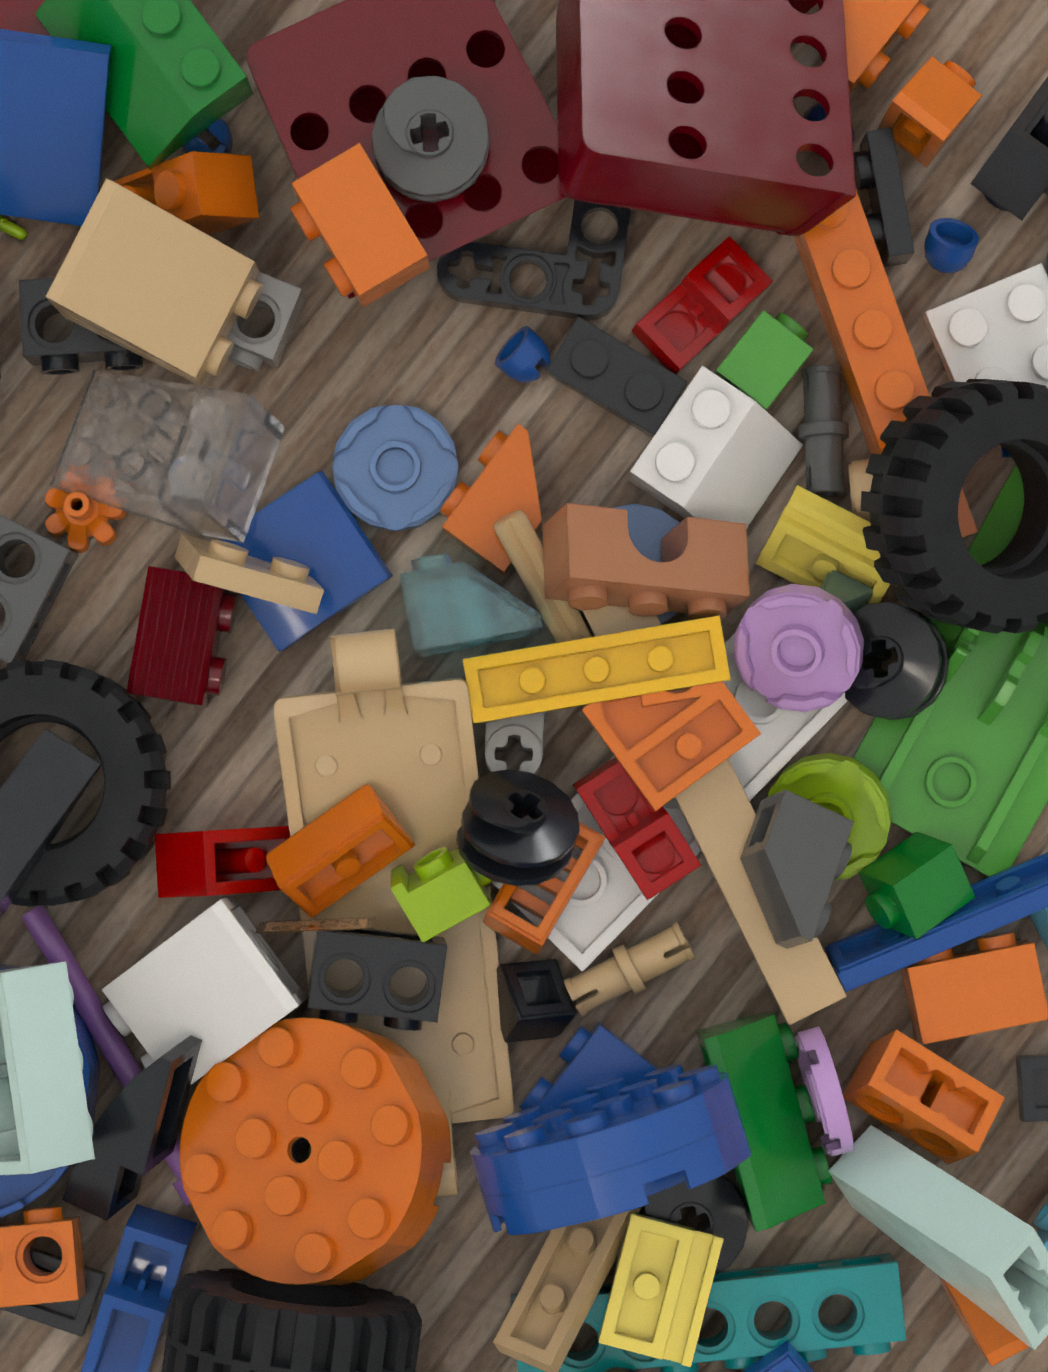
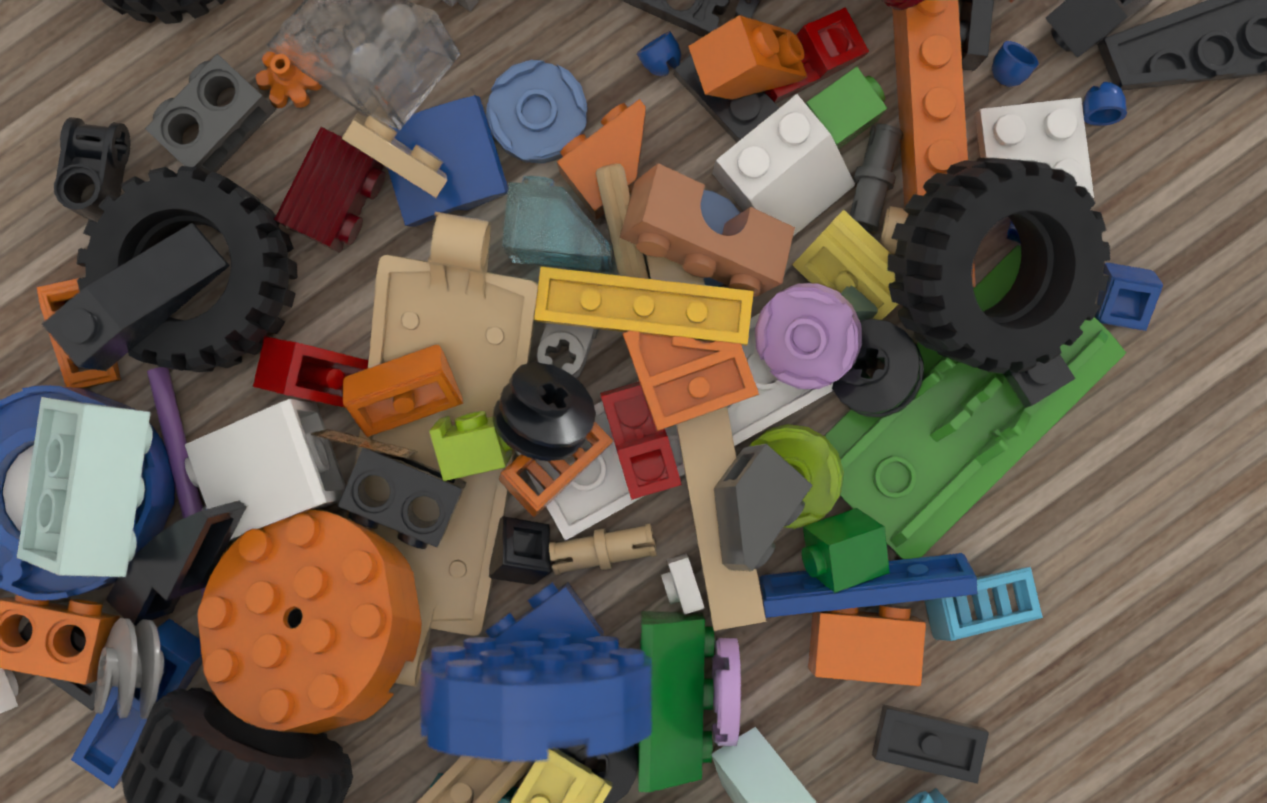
camera: 20 degrees right, 0 degrees up
orange brick [843,1029,1005,1164] -> none
none -> light grey piece [94,618,164,719]
none -> white plate [661,554,705,614]
none -> orange slope [688,15,807,100]

